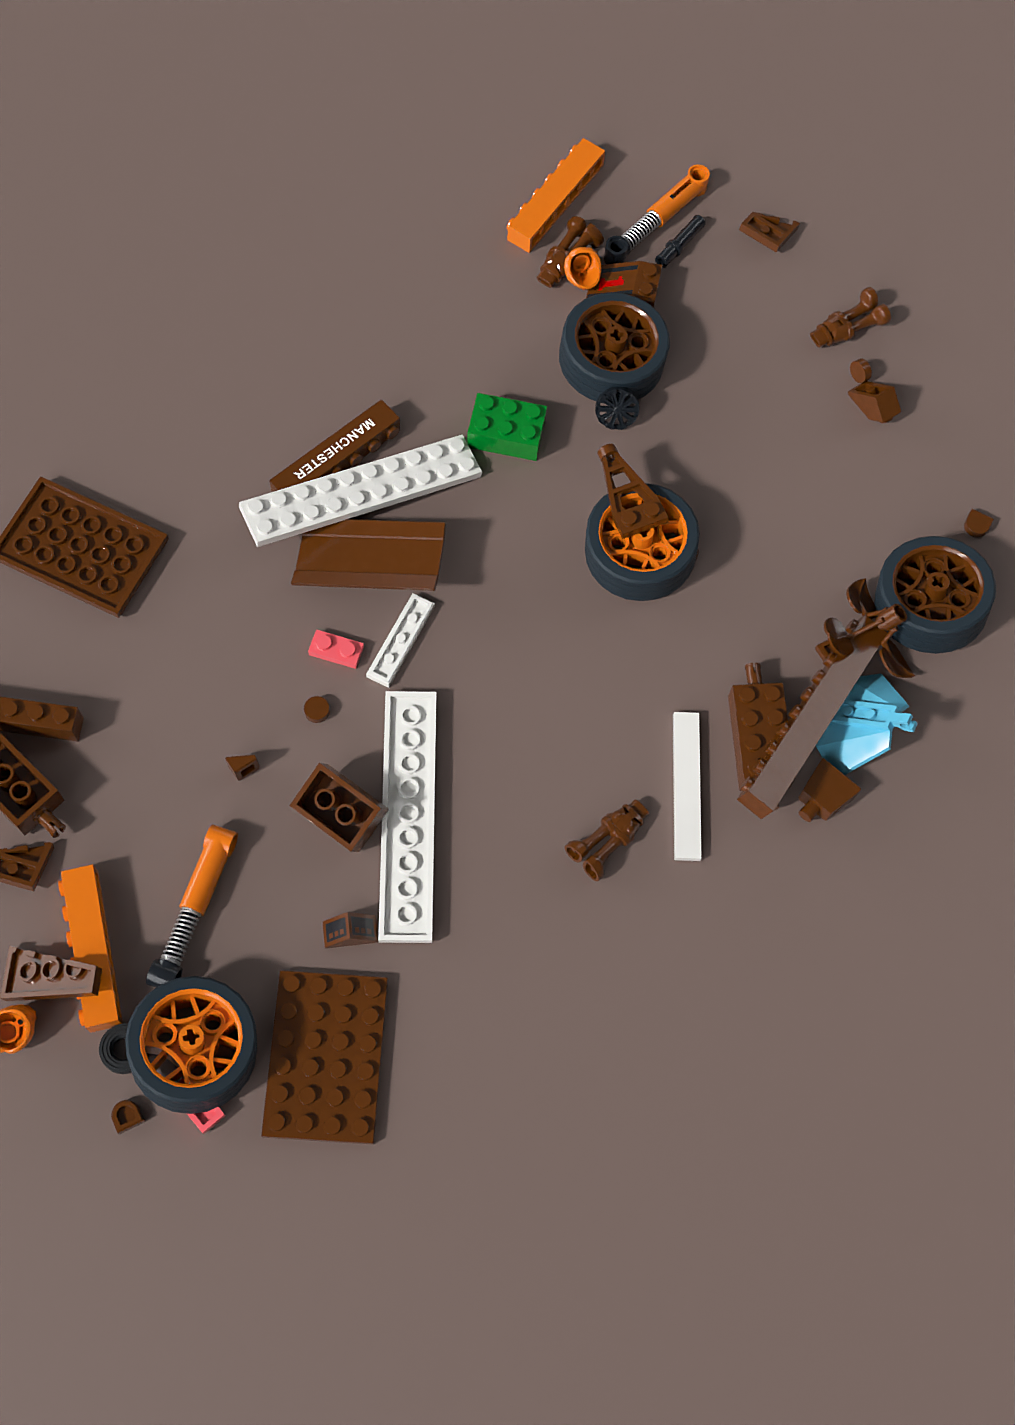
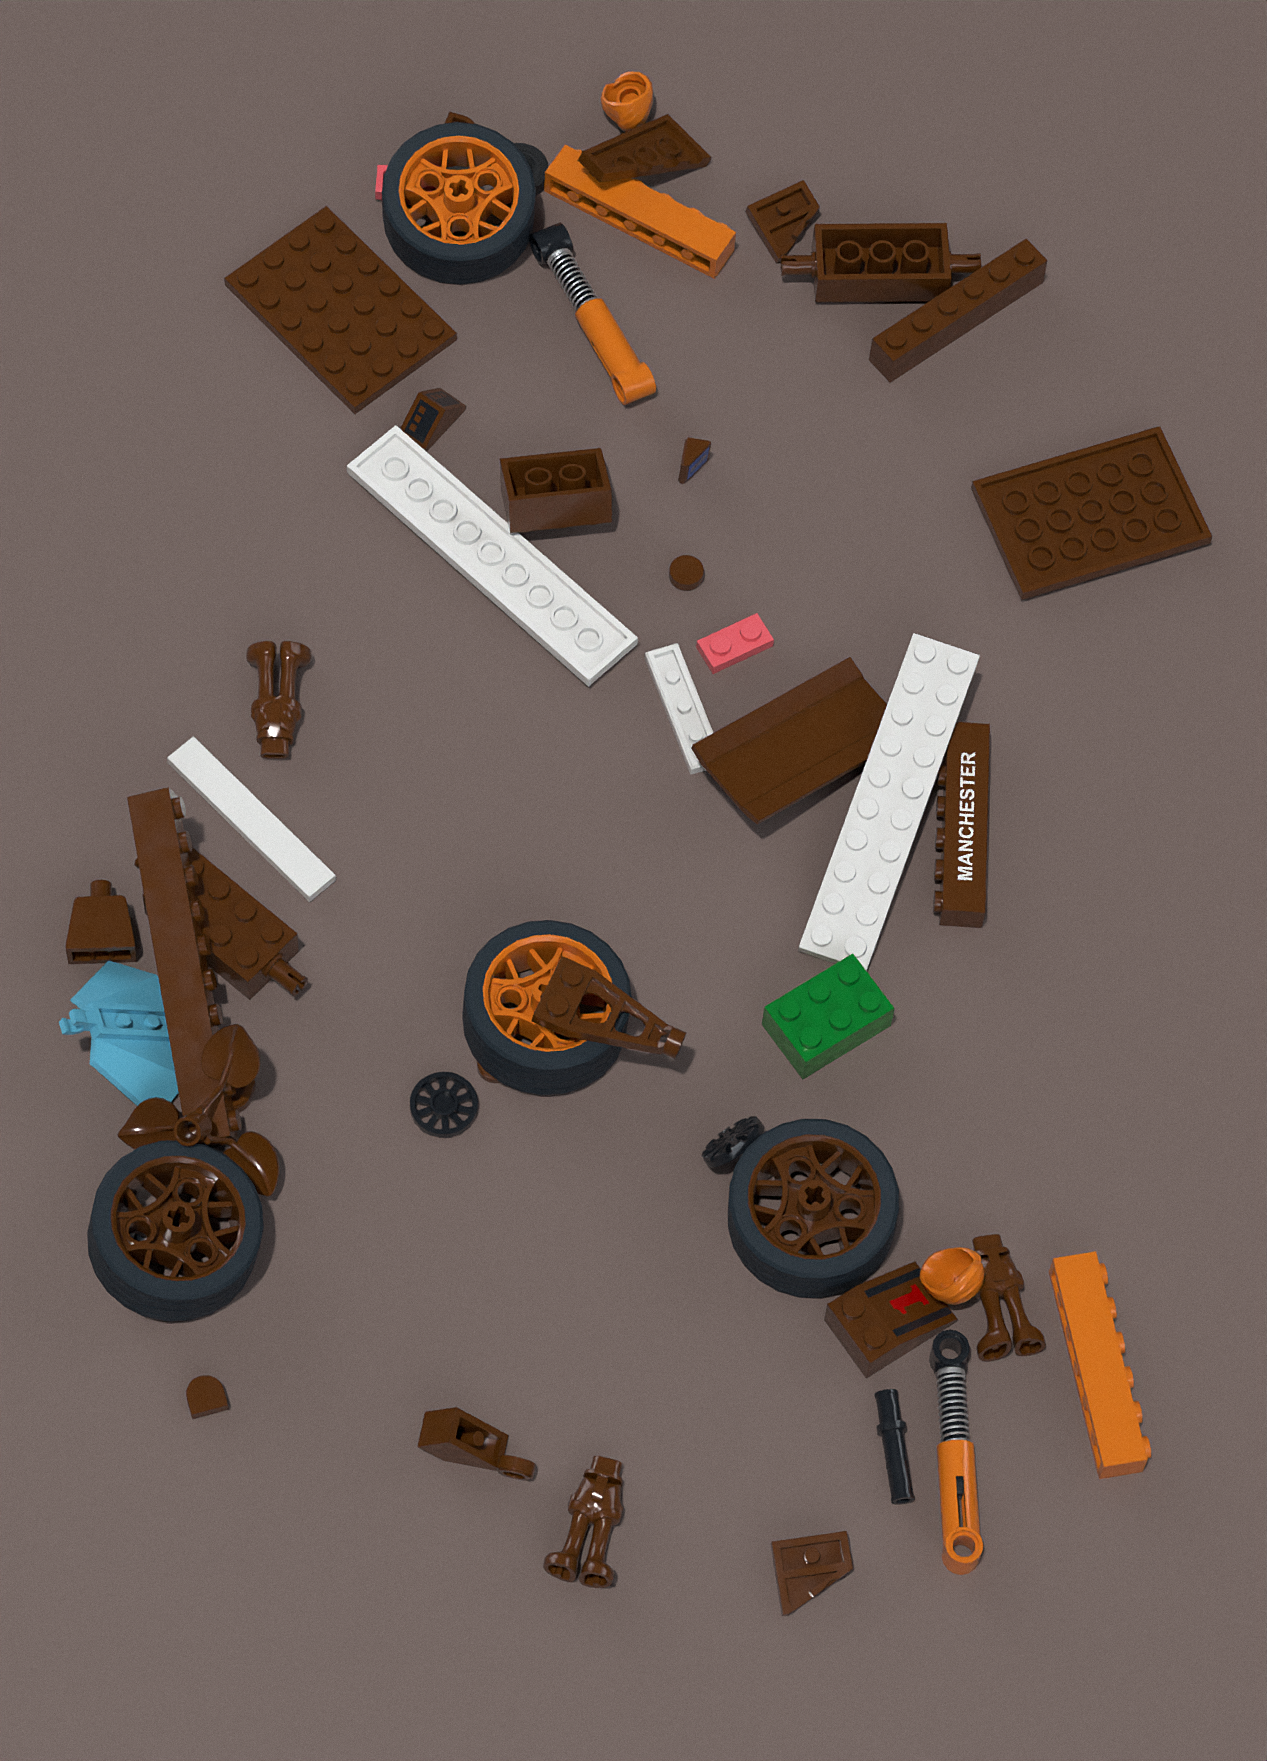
camera: 135 degrees right, 5 degrees down
none -> black wheel [410,1072,478,1138]

